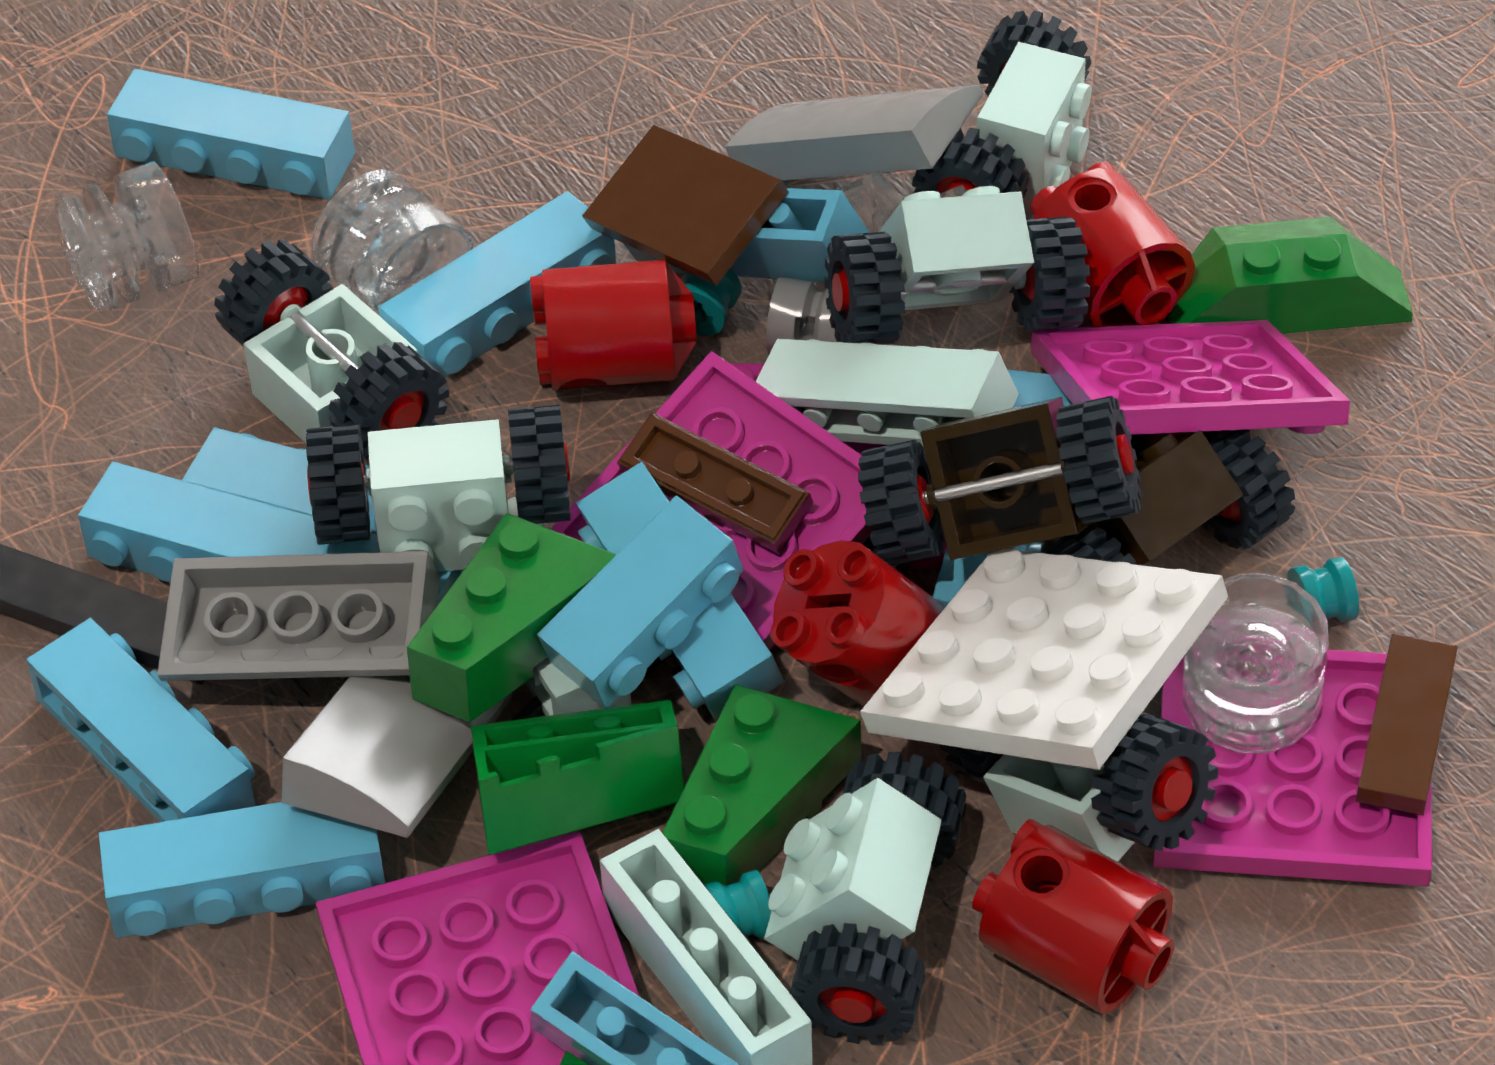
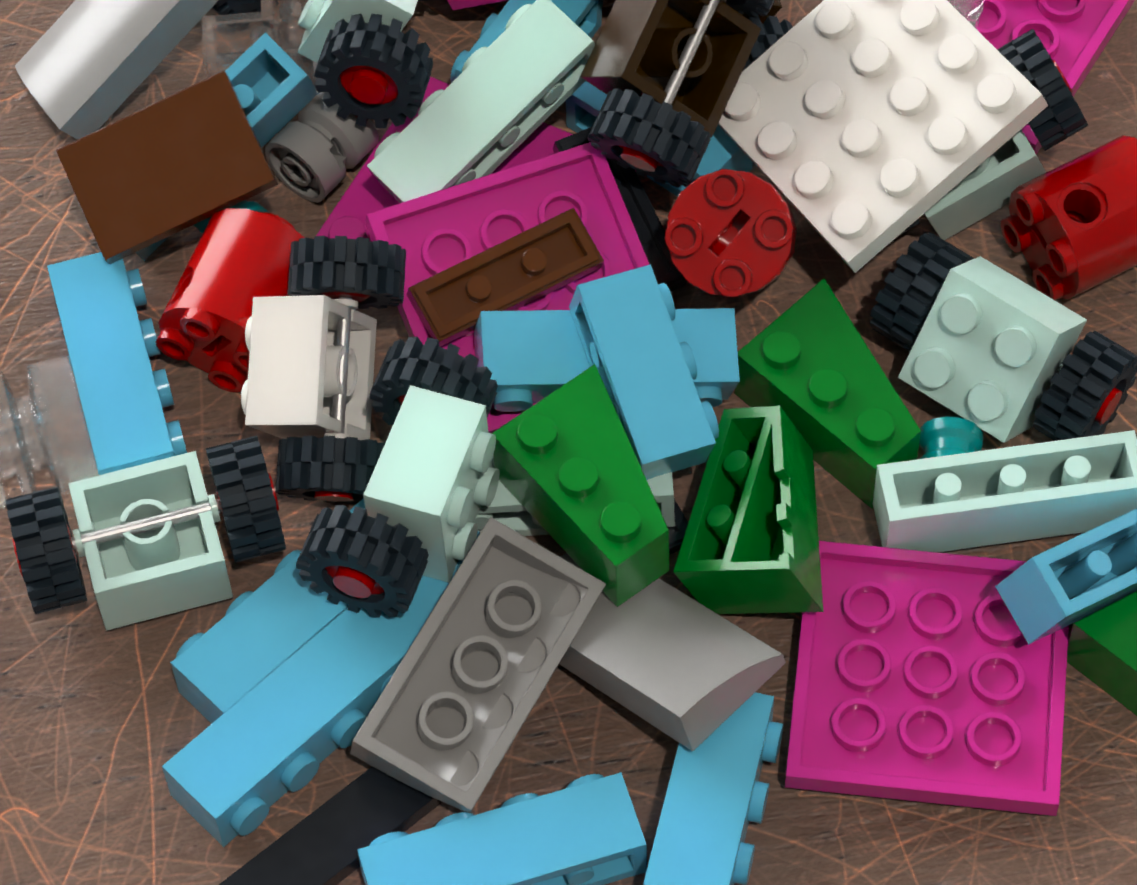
camera: 65 degrees left, 10 degrees up
none -> brick [241,236,406,503]

